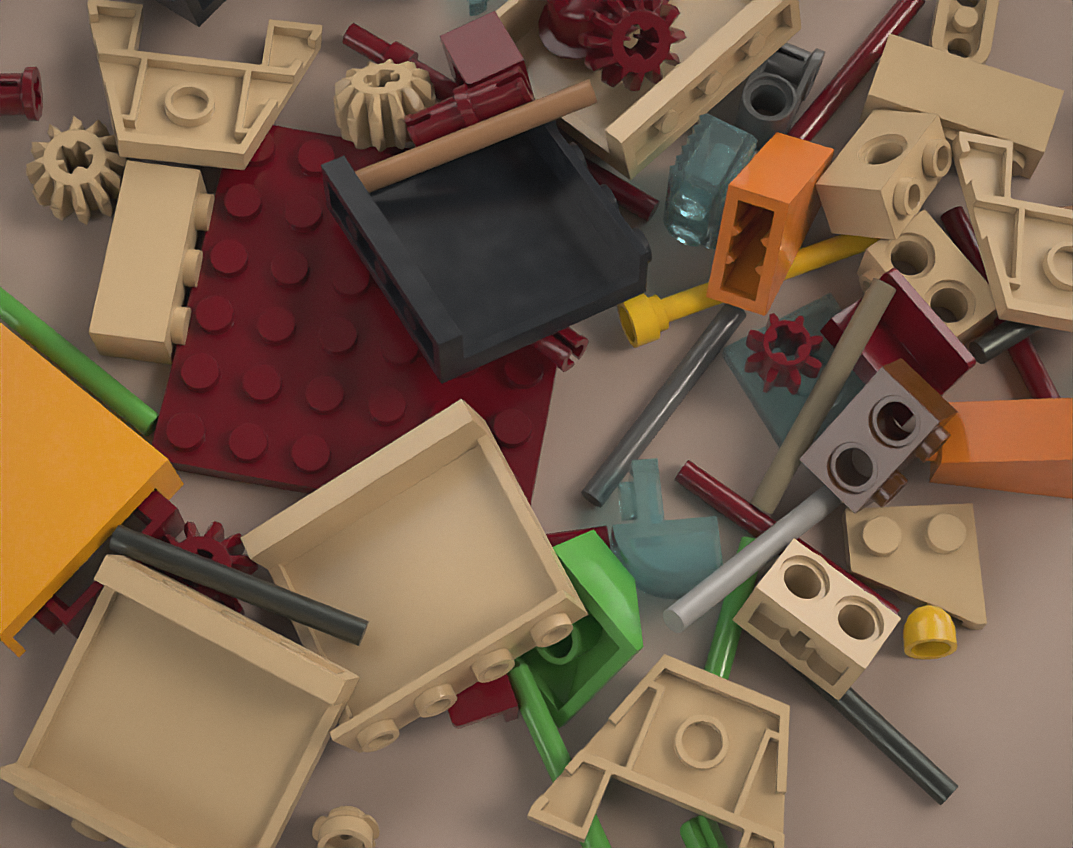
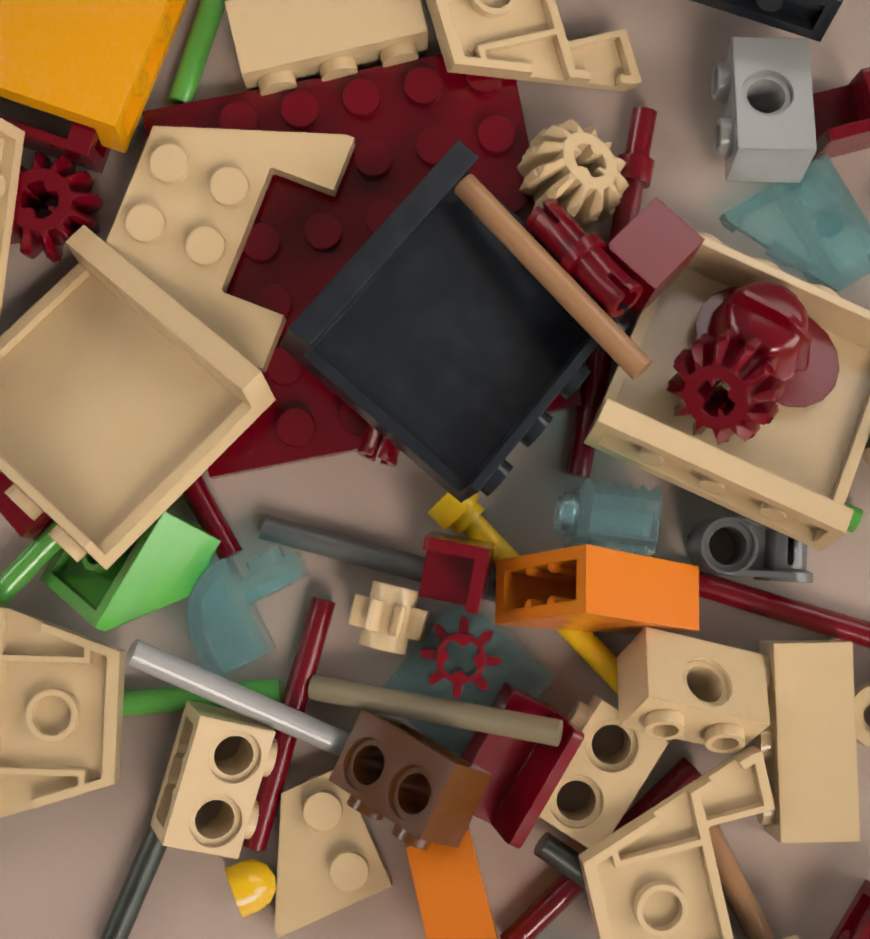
camera: 70 degrees right, 15 degrees up
pearl dark grey bar [109,524,369,646] -> none
none -> tan wing [106,126,356,373]
none -> tan gear [348,581,430,655]
none -> dark red panel [418,531,495,614]

